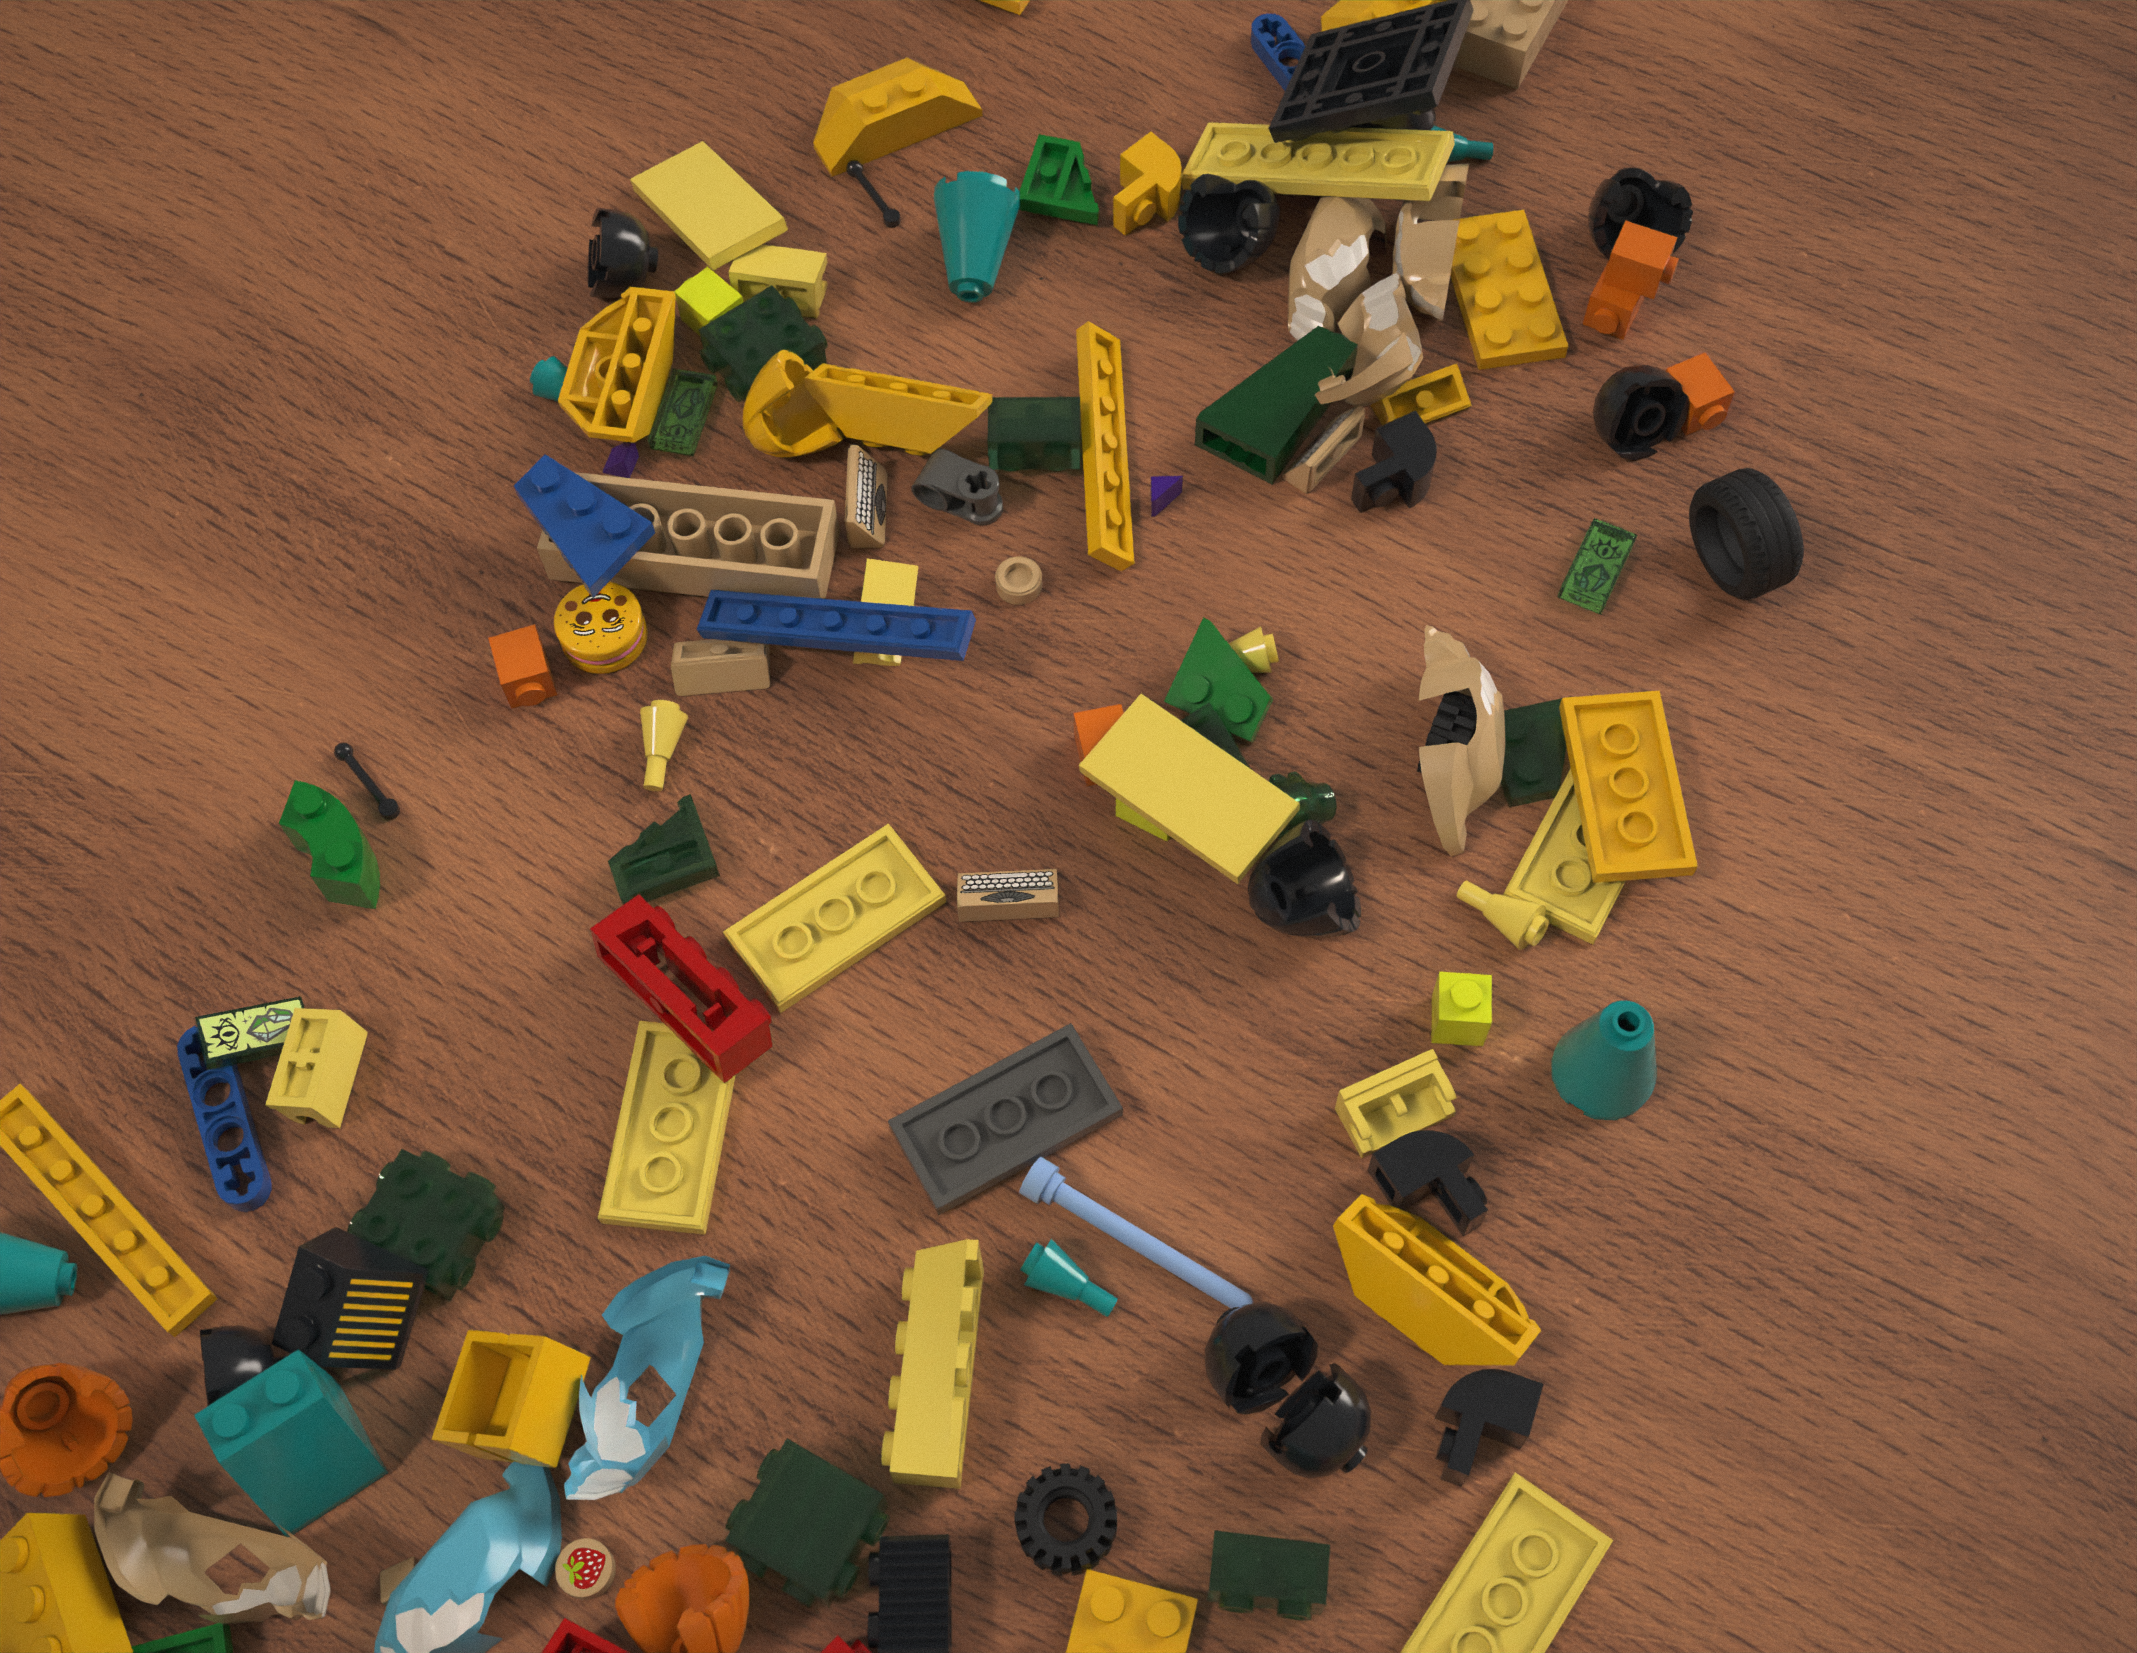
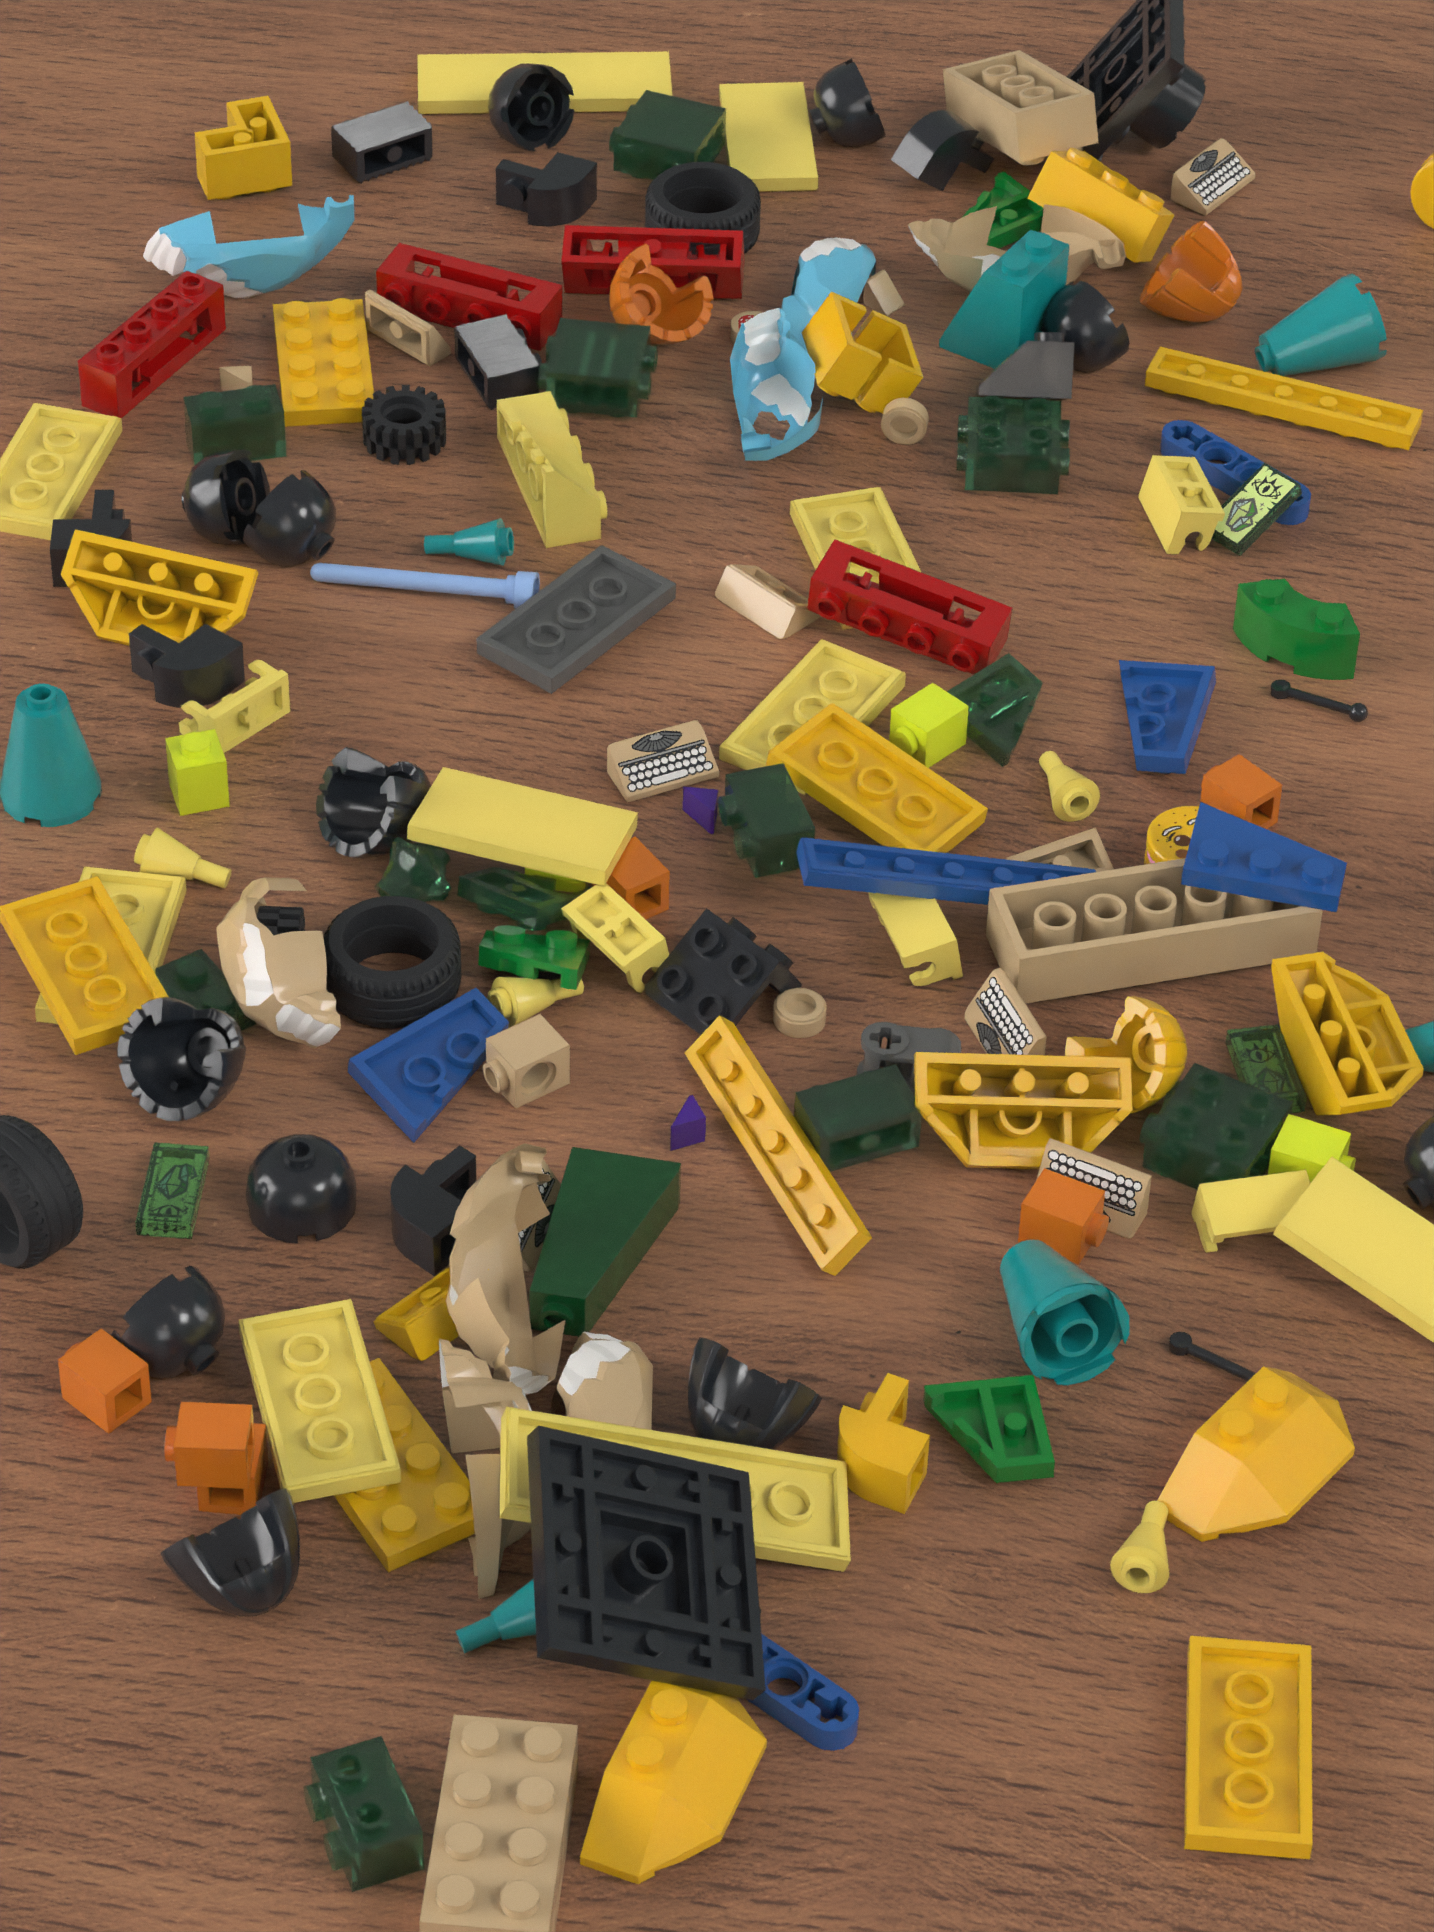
camera: 155 degrees right, 20 degrees down
none -> black hair [117,997,246,1121]
none -> light yellow tile [238,1299,401,1503]
none -> black cylinder [246,1134,357,1243]
none -> clear green brick [303,1736,424,1892]
none -> black tyre [323,896,461,1028]
none -> blue wing [348,988,509,1143]
none -> tan brick [483,1014,570,1109]
none -> light yellow hinge [561,883,669,993]
none -> black bracket [645,908,802,1035]
none -> dark purple piece [683,786,718,834]
none -> tan slope [715,564,821,639]
none -> clear green brick [718,763,815,878]
none -> yellow plate [766,703,988,853]
none -> tan tile [881,398,929,445]
none -> neon yellow brick [889,683,969,768]
none -> orange brick [1018,1168,1109,1265]
none -> slope [1036,1138,1152,1238]
none -> light yellow cone [1110,1501,1169,1593]
none -> blue wing [1119,660,1216,774]

